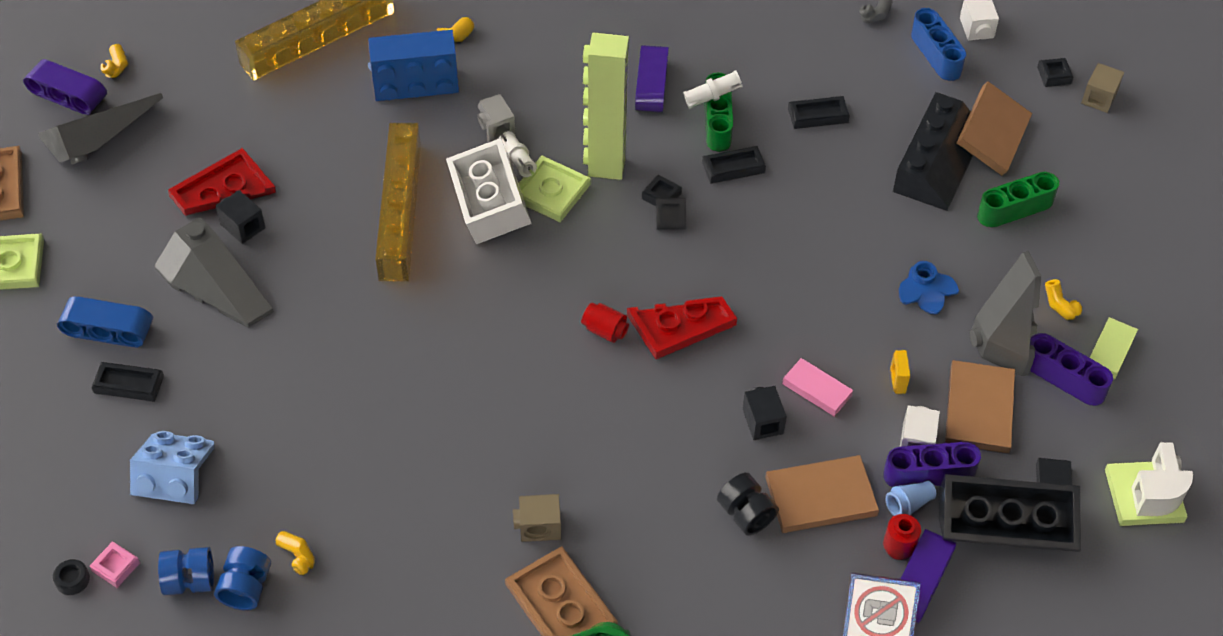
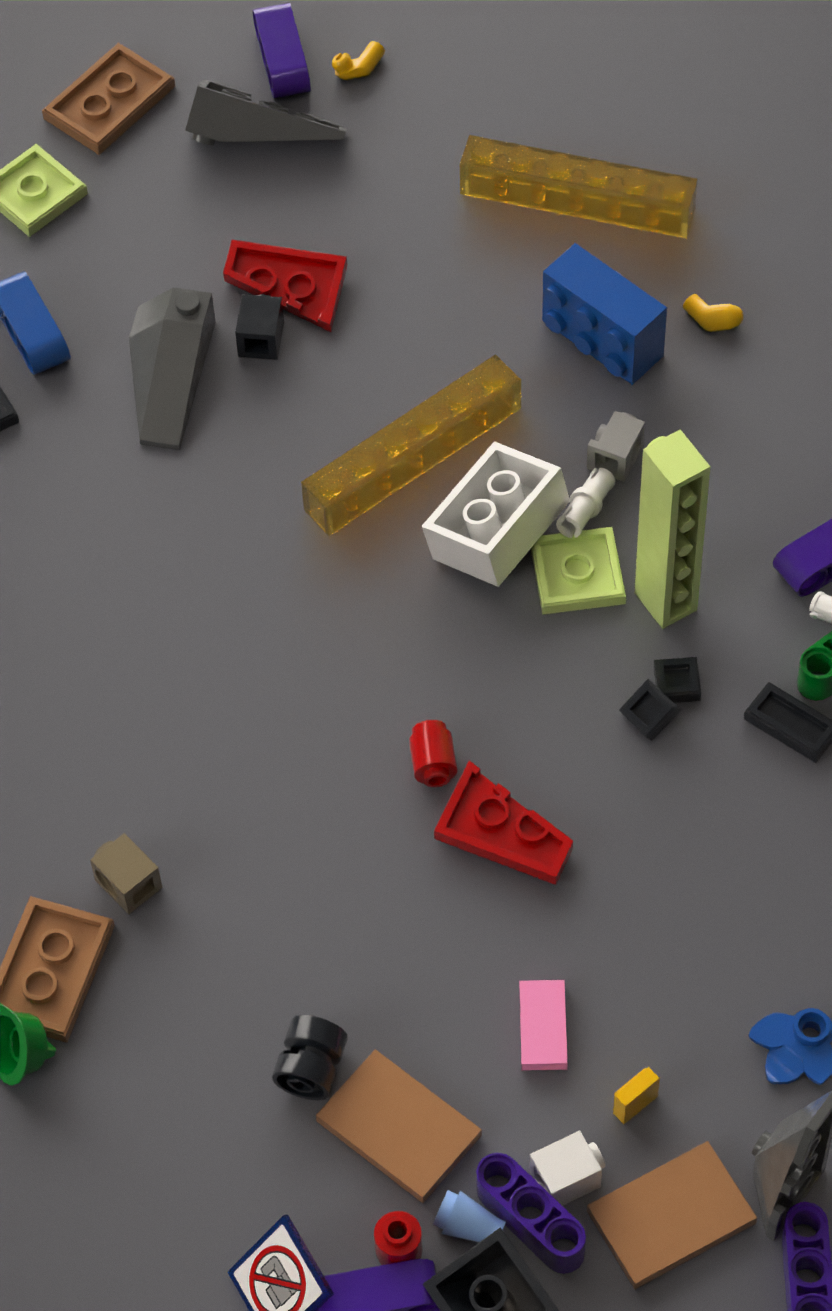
camera: 55 degrees right, 5 degrees up
black brick [743,386,787,440] -> none

